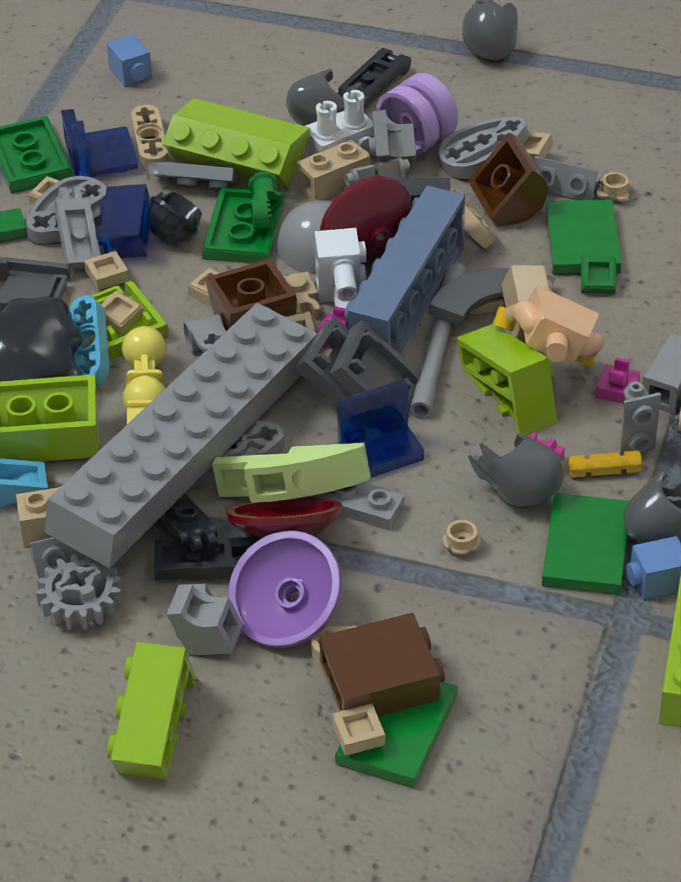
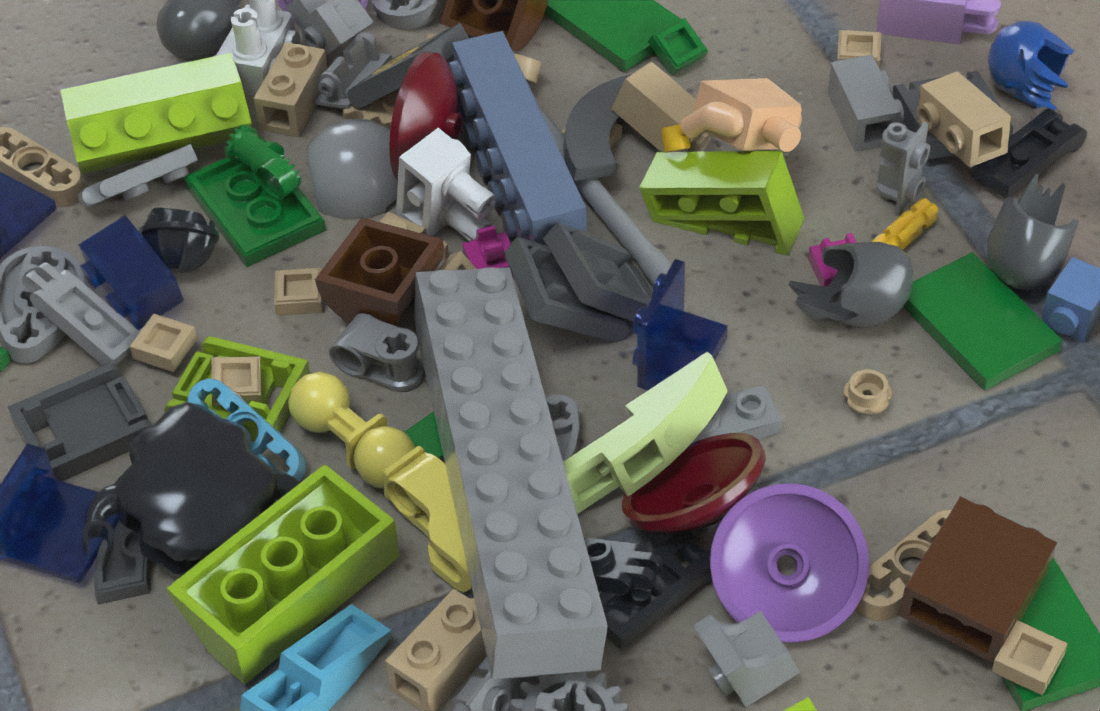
camera: 40 degrees left, 5 degrees up
dark pink tile [596,357,641,404] -> none

